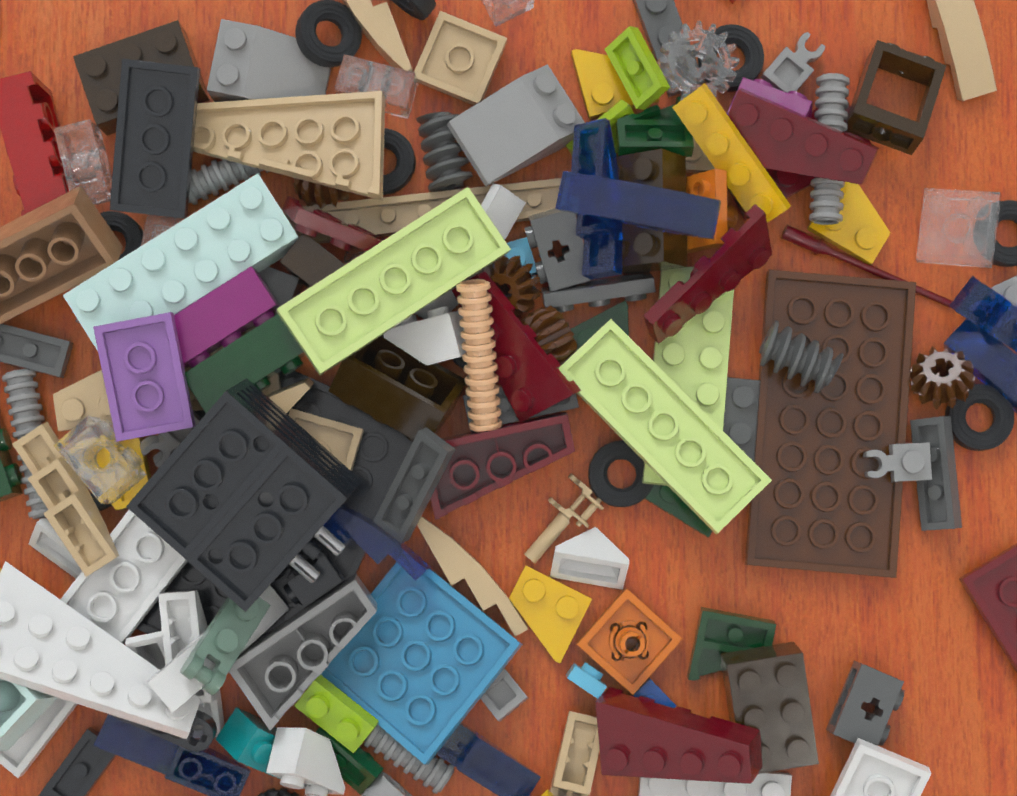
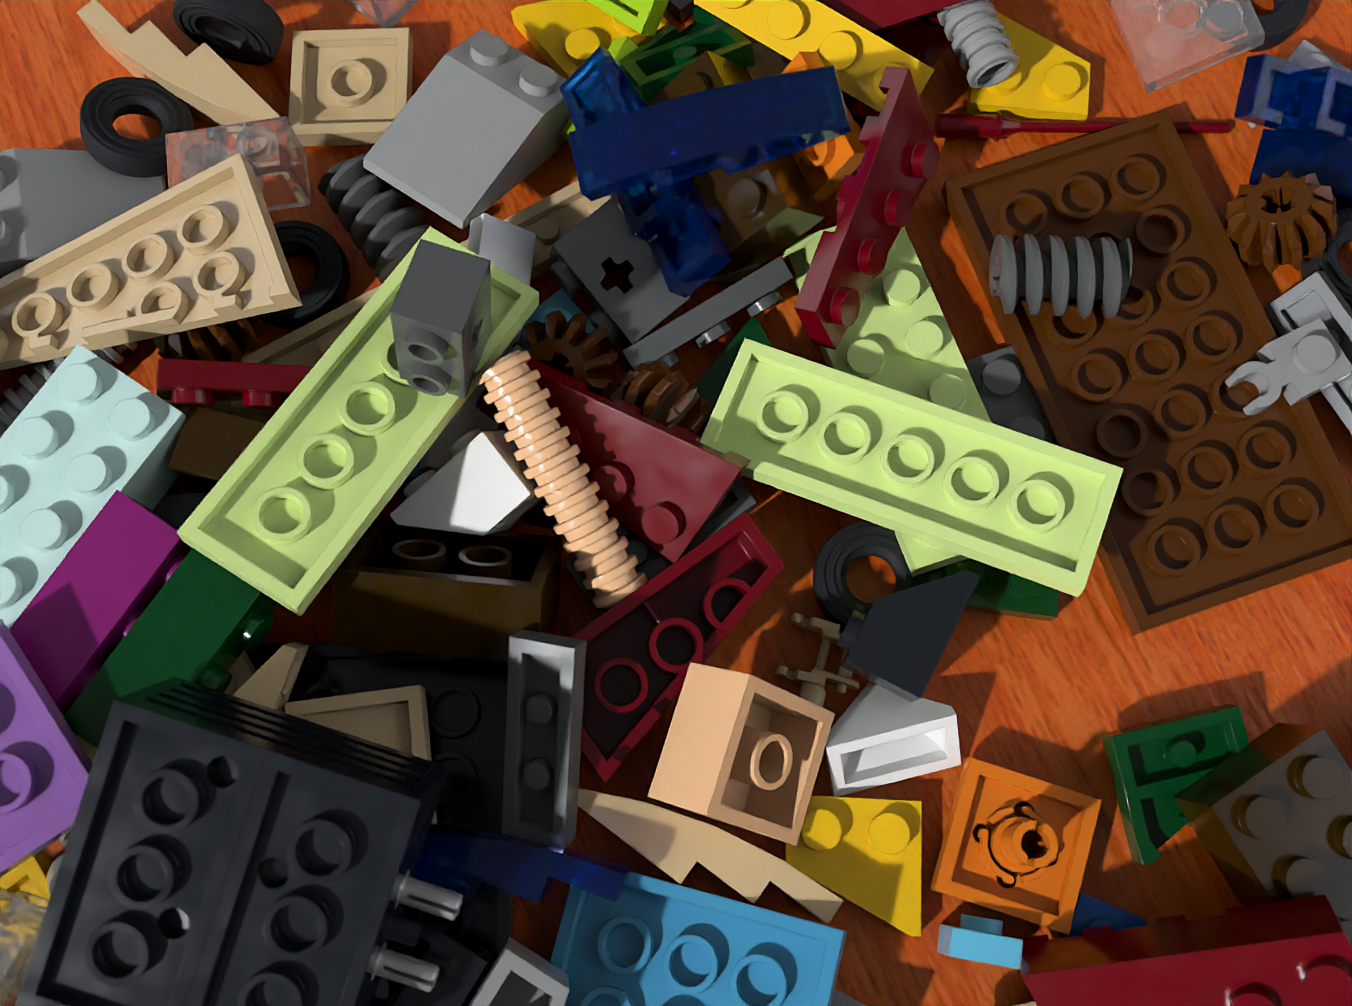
camera: 20 degrees left, 10 degrees down
none -> dark grey brick [390,238,492,398]
none -> light nougat brick [647,662,835,846]
none -> black slope [836,570,980,702]

